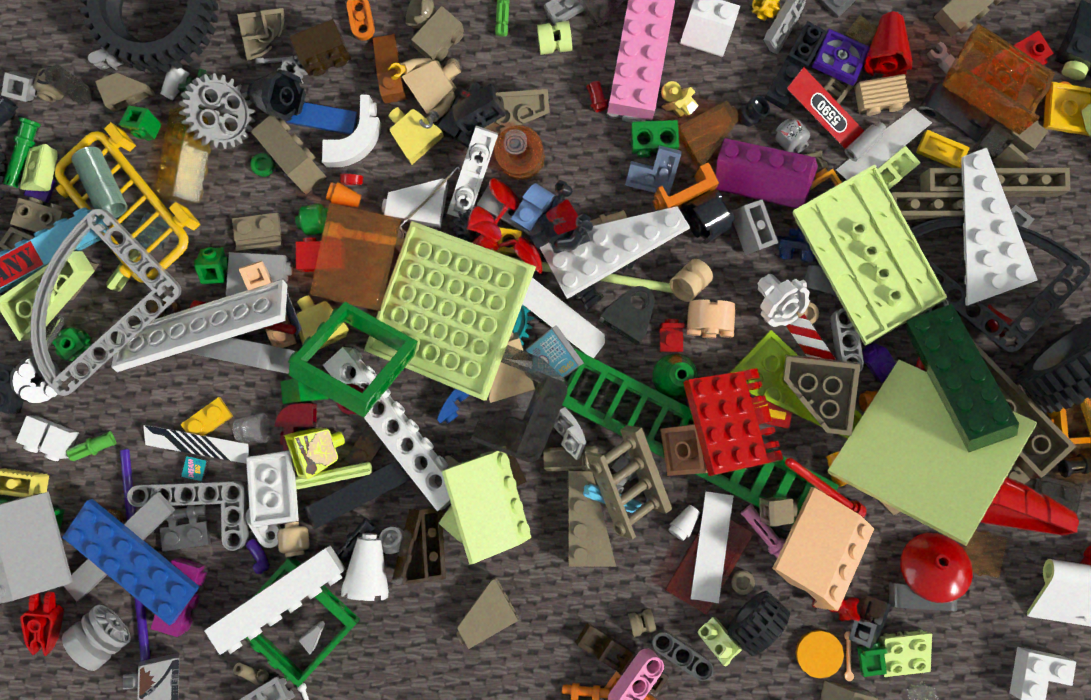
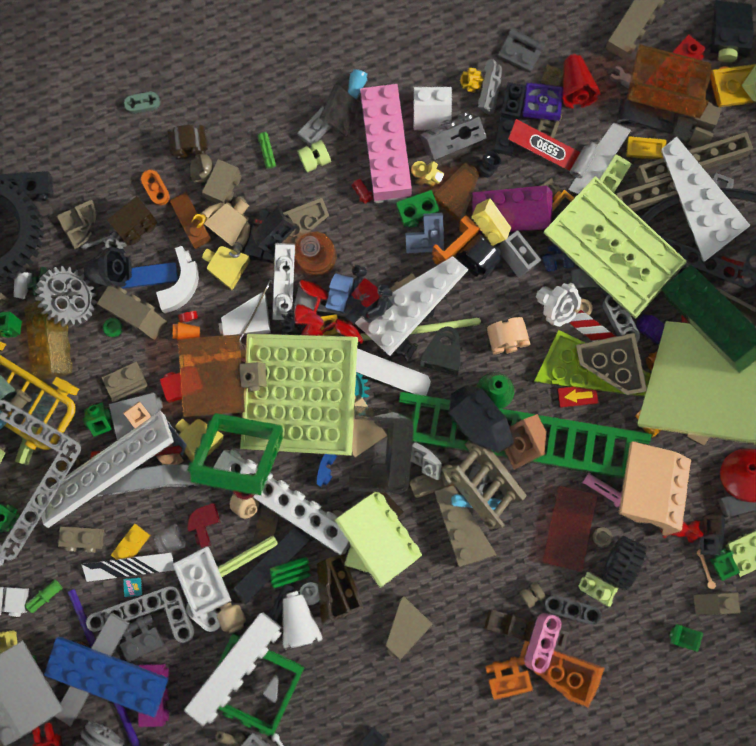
camera: 15 degrees left, 5 degrees down
dark purple arm [245,539,270,574] -> none
green slope [281,379,329,404] -> none
torso [284,427,345,479] -> none
green head [295,203,332,235] -> none
tile [525,325,584,387] -> none
red bracket [659,319,685,352] -> none
white cone [669,505,700,541] -> none
tan wheel [670,259,713,302] -> none
red hinge [683,368,783,476] -> none
white sticker [691,492,733,603] -> none
dark tan slope [759,497,797,526] -> none
light grey head [776,119,810,153] -> none
red piece [785,458,867,518] -> none
light orange tile [795,629,844,678] -> none
tan brick [854,74,910,116] -> none
none -> dark tan bush [10,389,32,415]
none -> dark tan brick [58,527,104,553]
none -> tan head [230,494,259,519]
none -> dark tan brick [240,362,267,391]
none -> green tile [270,557,310,588]
none -> flat silver piece [419,112,487,160]
none -> black wedge [448,385,514,453]
none -> light yellow brick [471,198,511,246]

